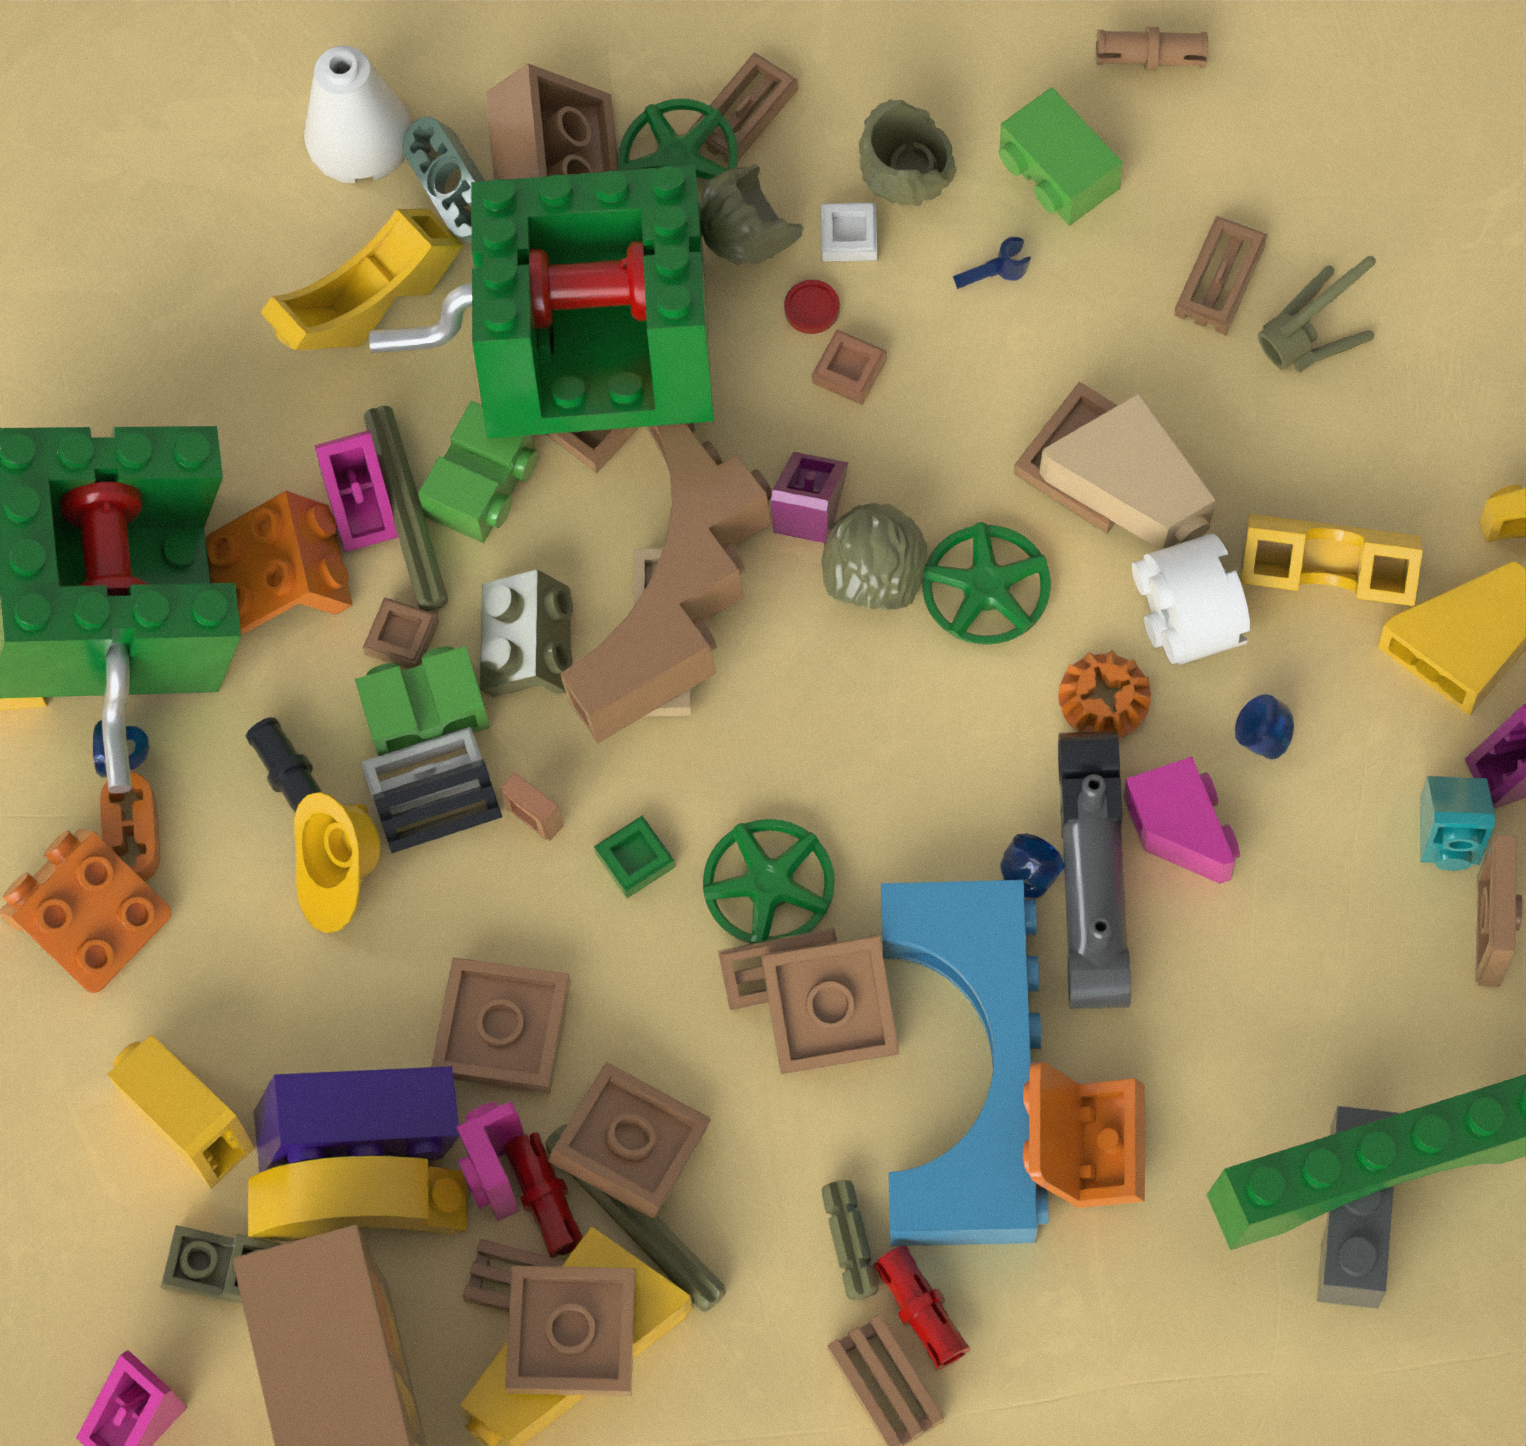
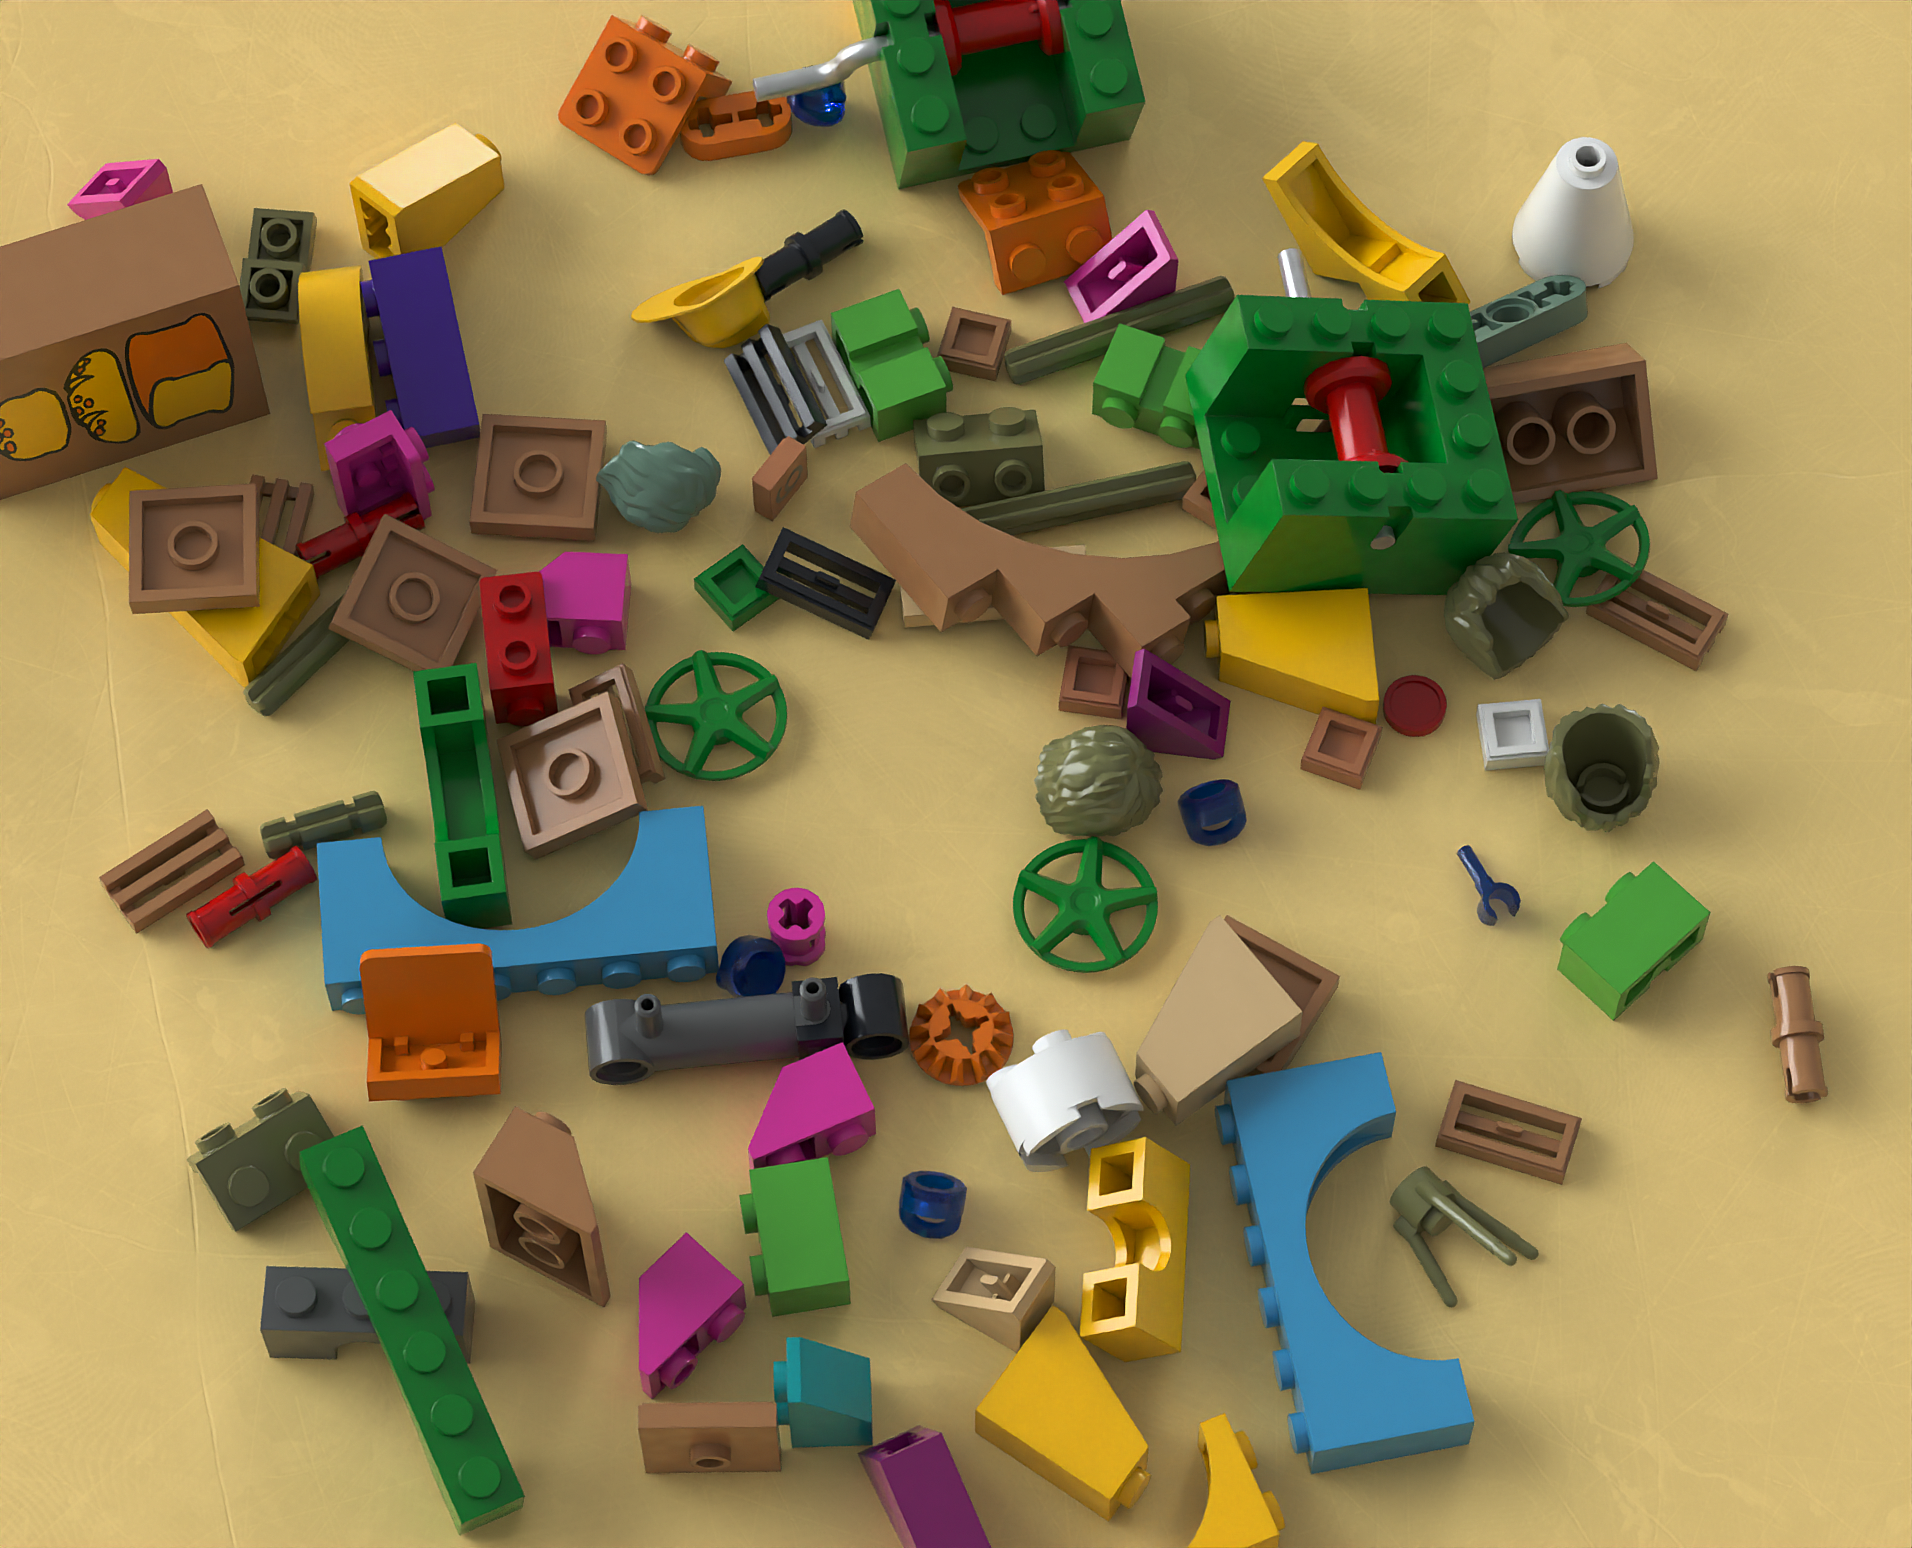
camera: 80 degrees right, 5 degrees down
none -> olive bracket [186,1088,334,1232]
none -> green arch [413,663,513,929]
none -> medium nougat slope [473,1106,611,1307]
none -> red bracket [479,571,558,726]
none -> dark pink slope [539,552,631,654]
none -> sand green hair [596,440,721,533]
none -> dark pink slope [639,1232,746,1399]
none -> bright green brick [739,1157,851,1317]
none -> black tile [755,527,896,640]
none -> dark pink bush [767,887,826,966]
none -> tan slope [931,1247,1056,1353]
none -> olive axle [961,461,1196,536]
none -> nougat tile [1058,645,1128,720]
none -> clear blue tile [1178,779,1247,846]
none -> yellow slope [1203,588,1379,724]
none -> dark azure arch [1215,1052,1475,1474]

